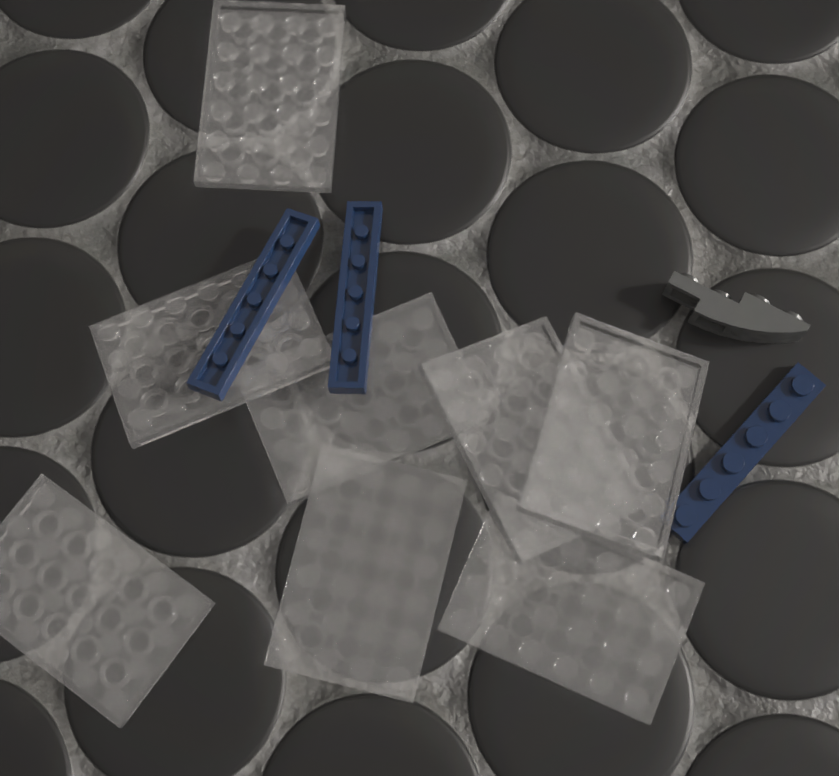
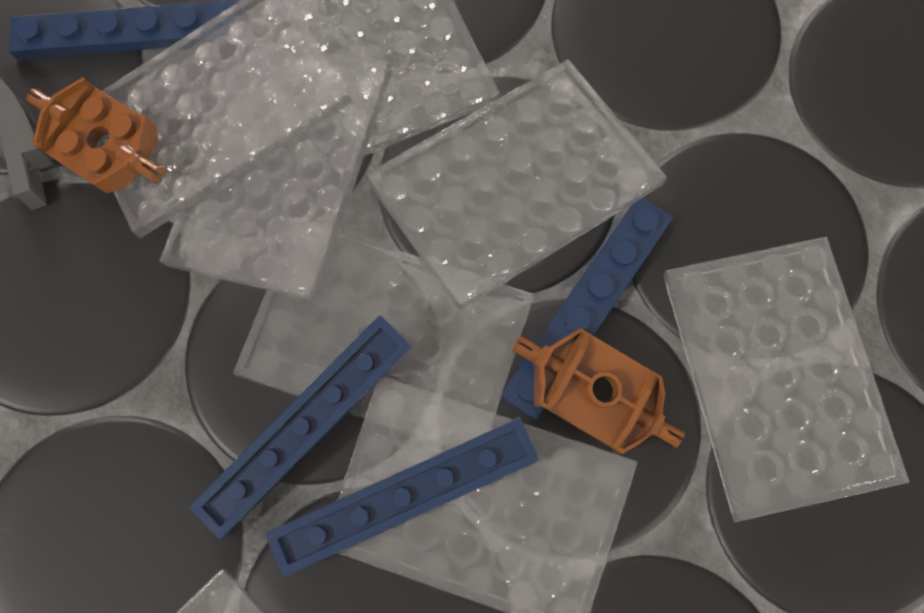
camera: 140 degrees left, 0 degrees up
none -> dark orange plate [27,77,166,193]
none -> dark blue plate [499,195,673,422]
none -> dark orange plate [511,328,685,454]

